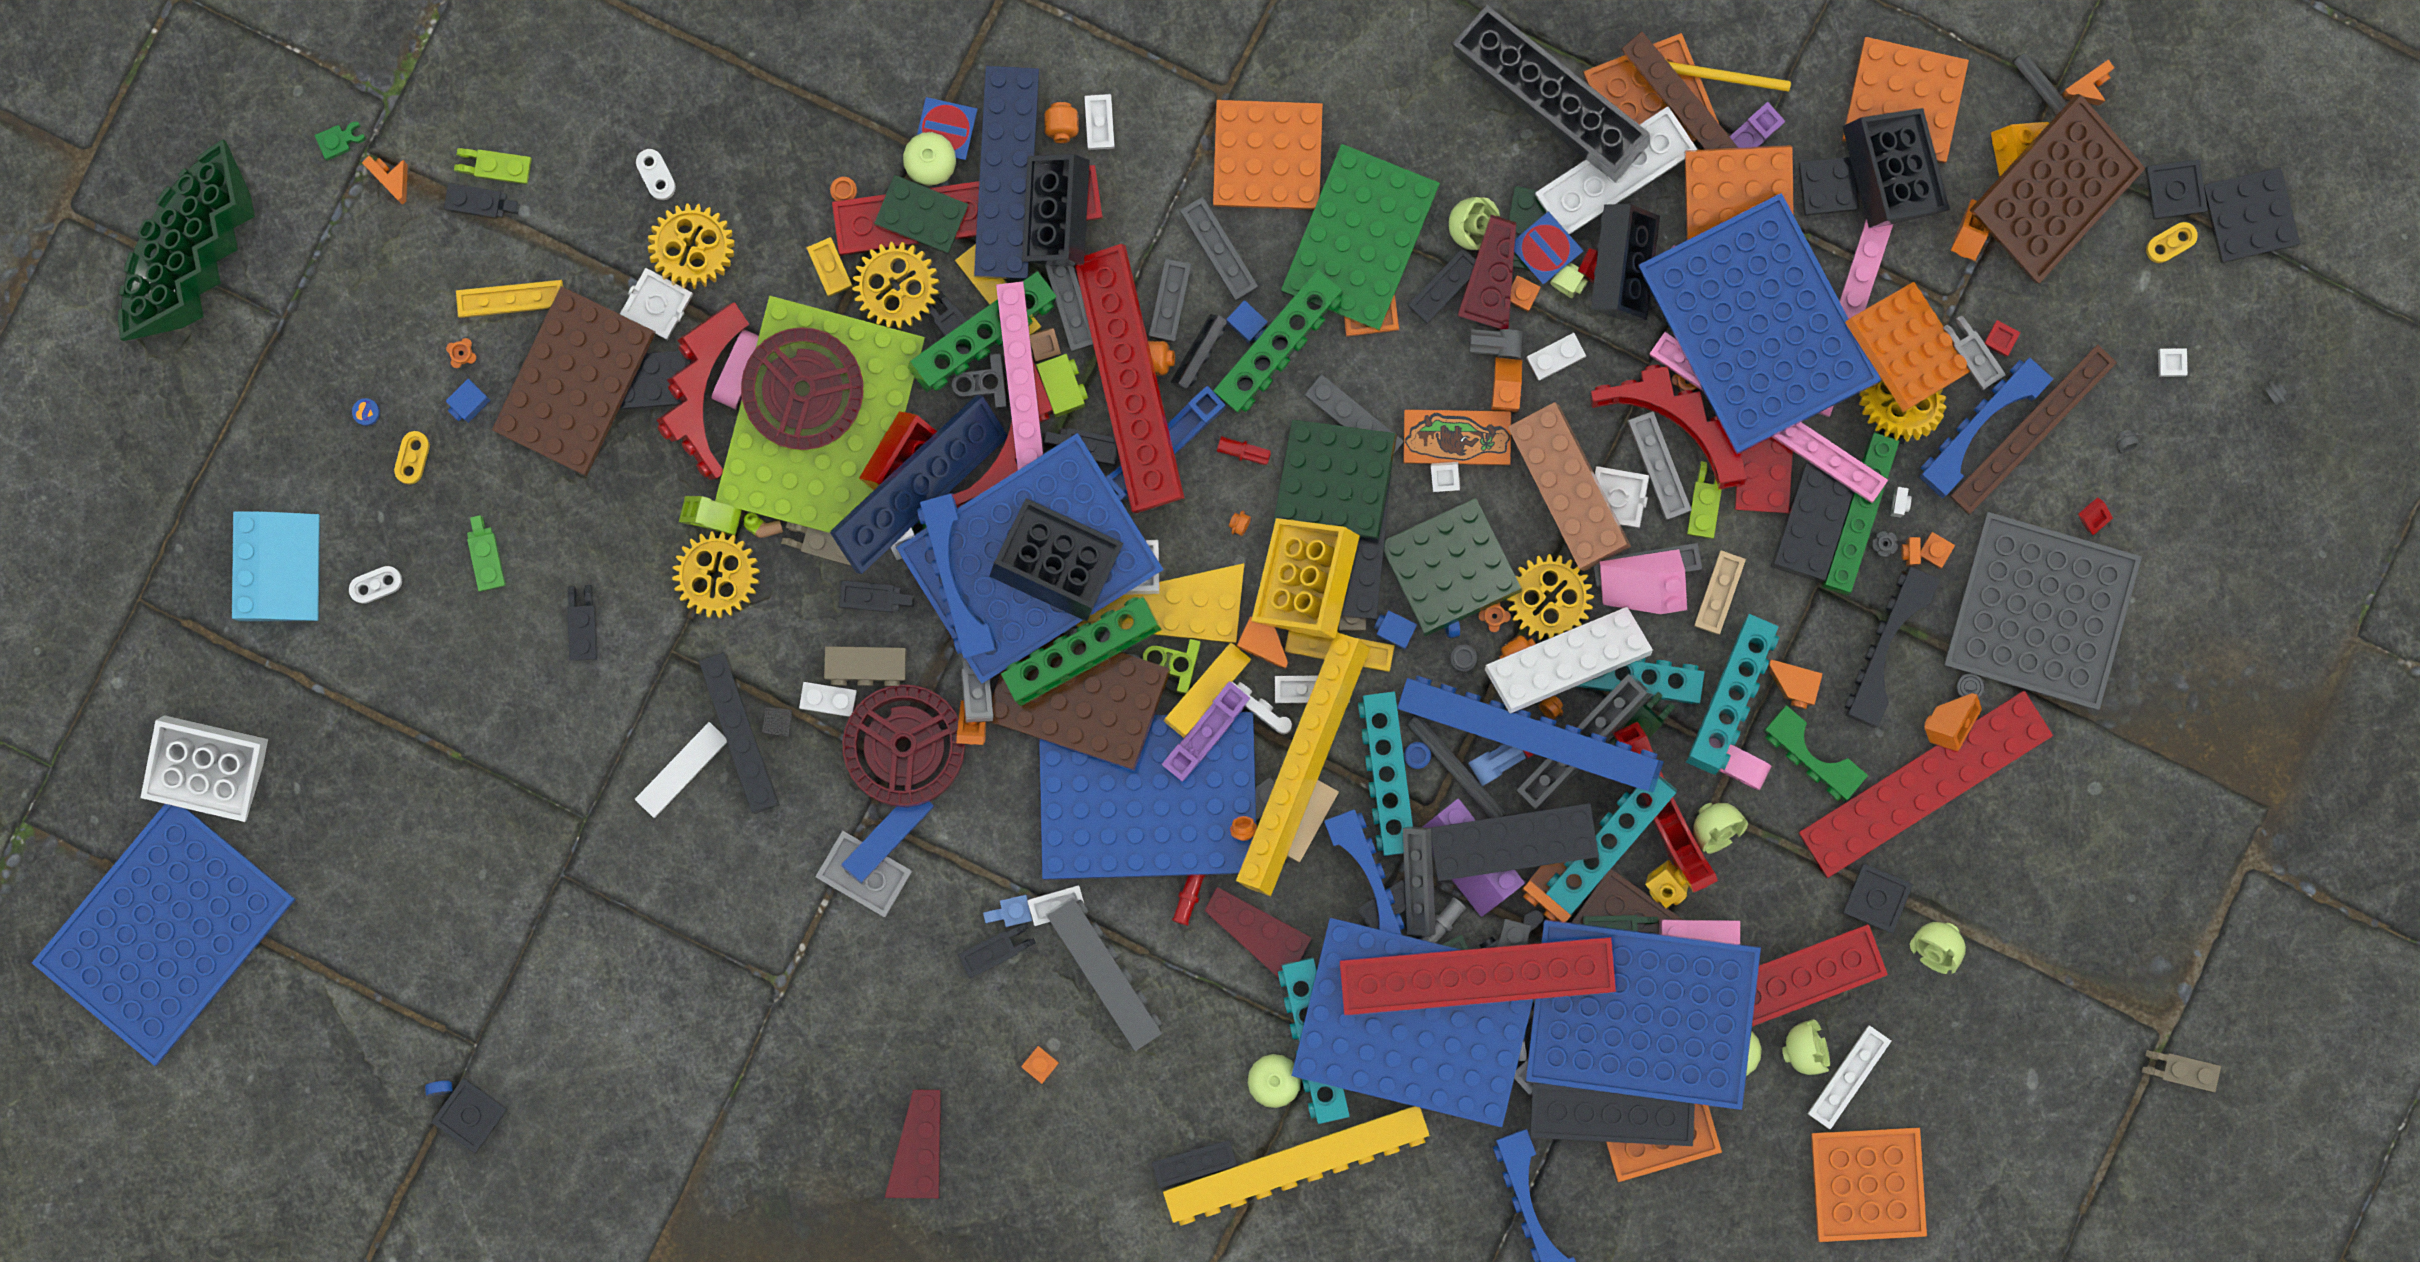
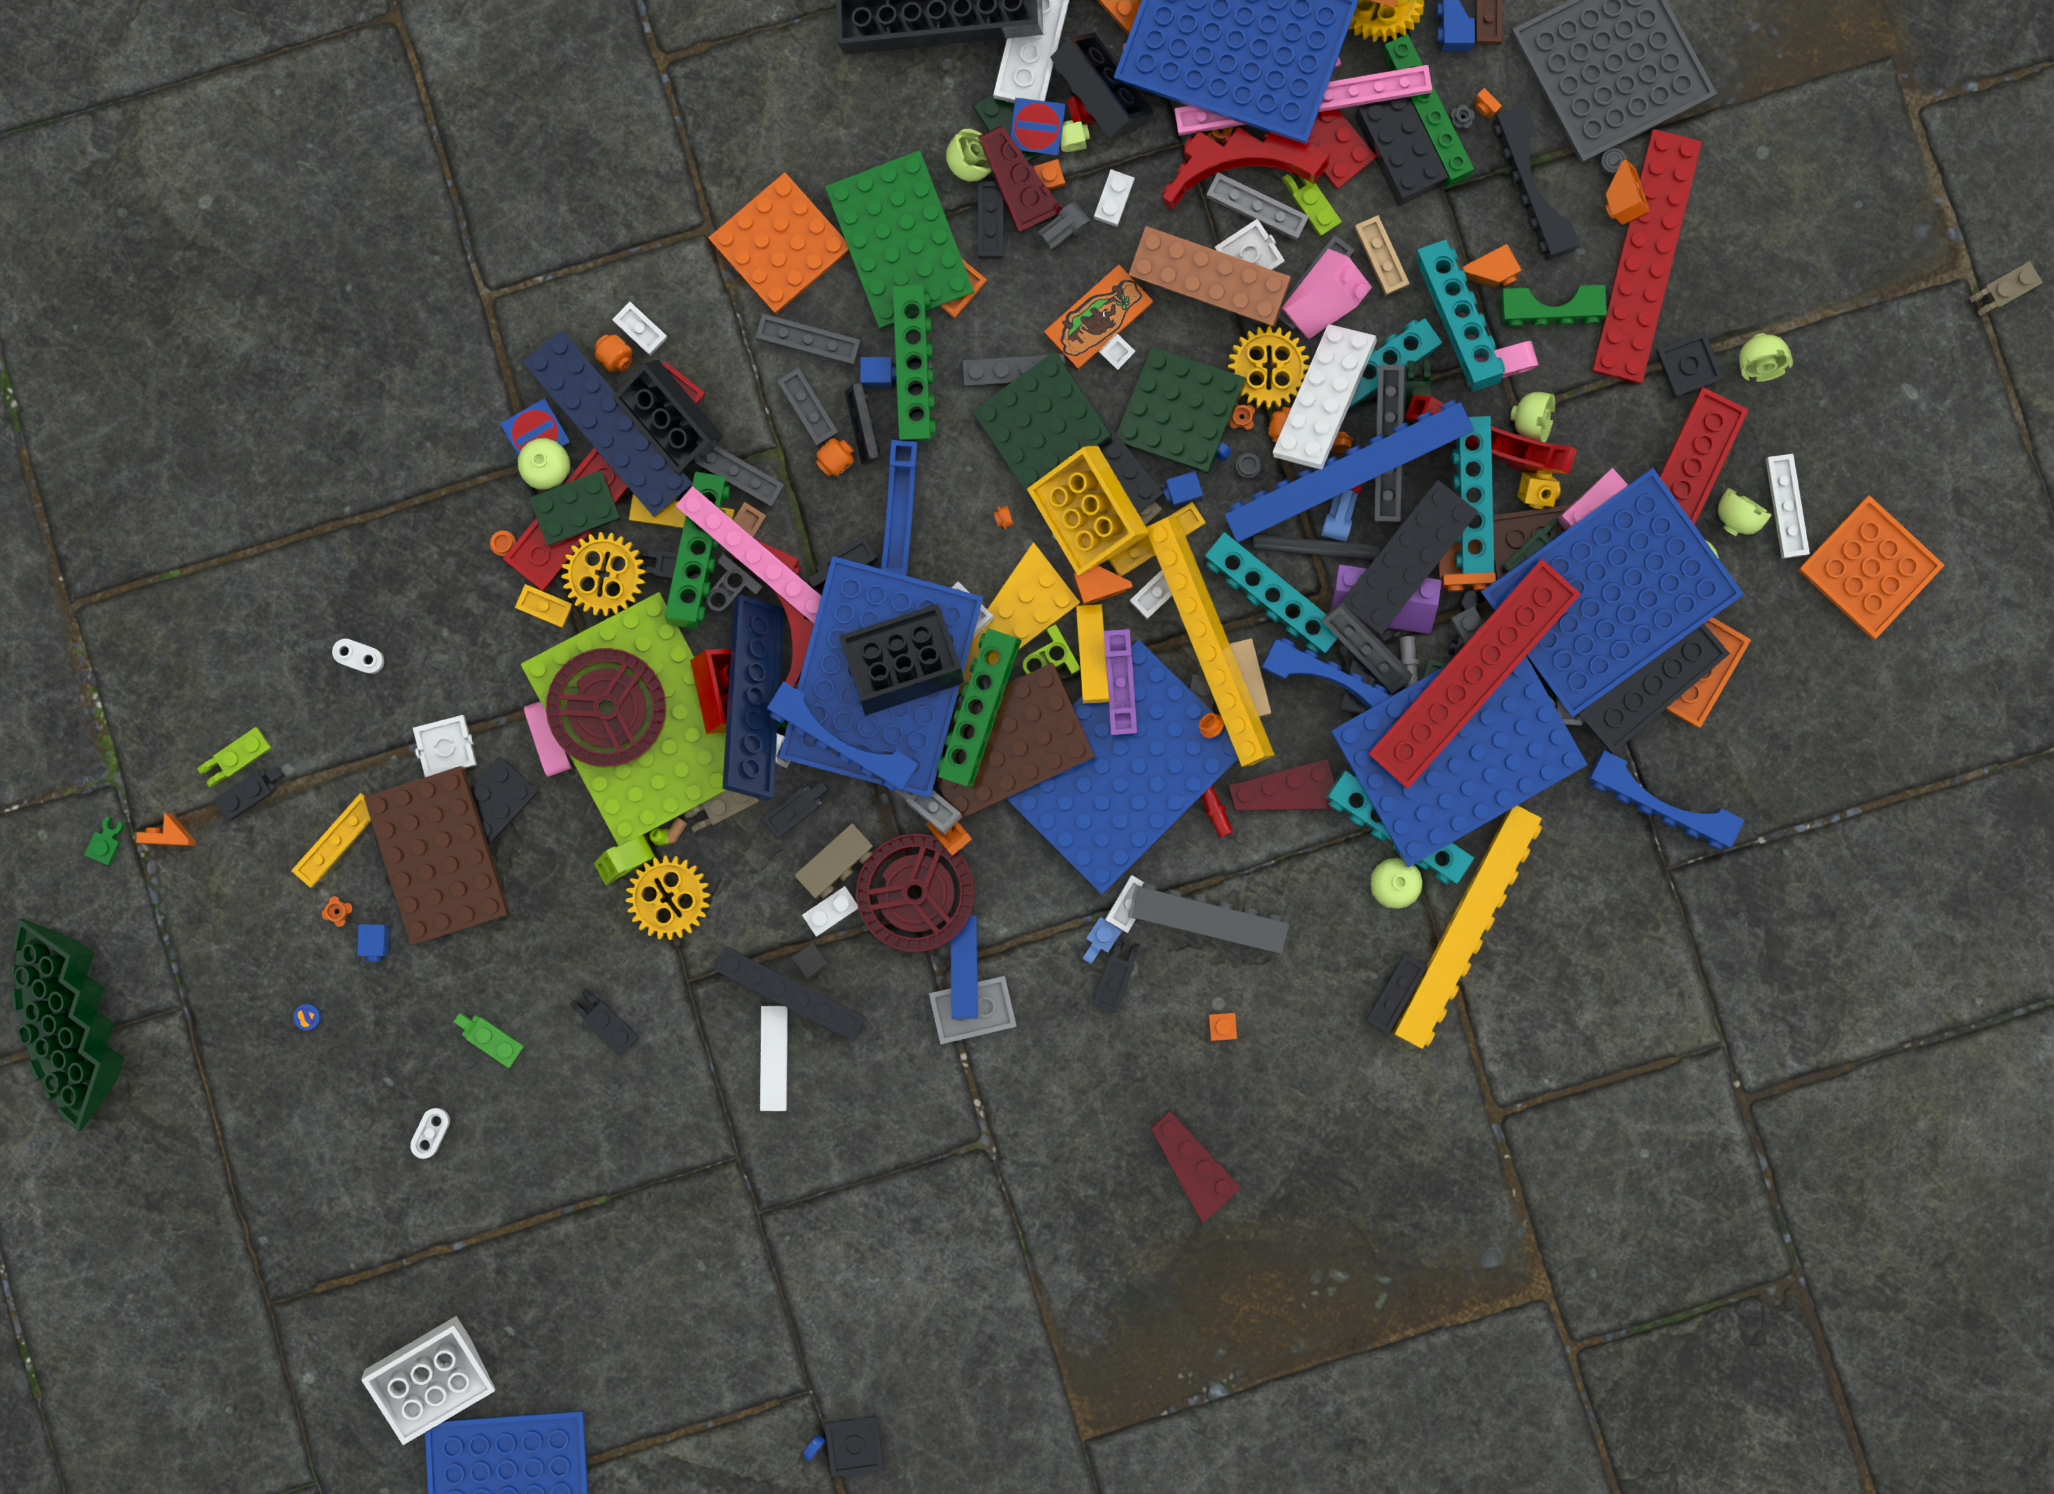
camera: 45 degrees left, 0 degrees up
medium azure slope [232,512,320,621] -> none
yellow plate [394,431,430,485] -> none
yellow gear [648,204,734,289] -> none
arch [657,302,749,480] -> none
lime brick [1036,354,1088,418] -> none
red plate [1075,244,1184,513] -> none
red axle [1217,436,1271,465] -> none
white plate [1232,682,1292,734] -> none
blue tile [1404,742,1431,769] -> none
orange slope [1491,357,1522,413] -> none
white plate [1890,487,1912,518] -> none
orange plate [1920,532,1955,569] -> none

